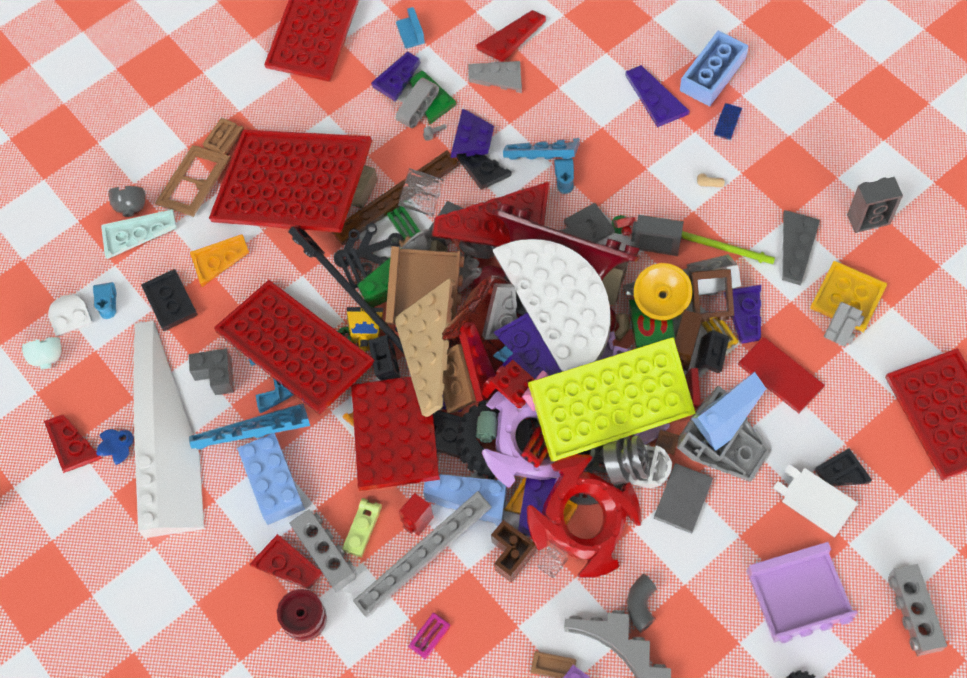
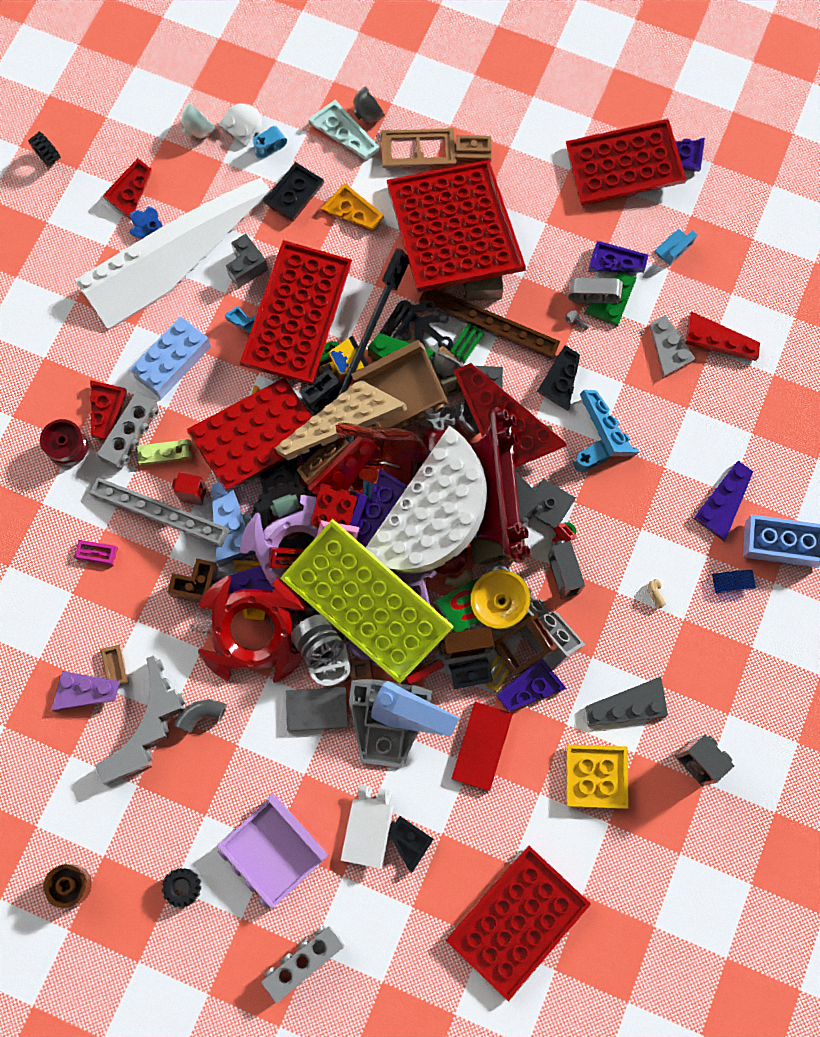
camera: 55 degrees right, 10 degrees up
dark azure wing [189,403,310,449] -> none
clear slope [398,168,444,217] -> none
dark purple wing [451,109,494,158] -> none
light grey wing [482,284,518,339] -> none
lime bar [681,231,775,265] -> none
light grey brick [823,302,864,347] -> none

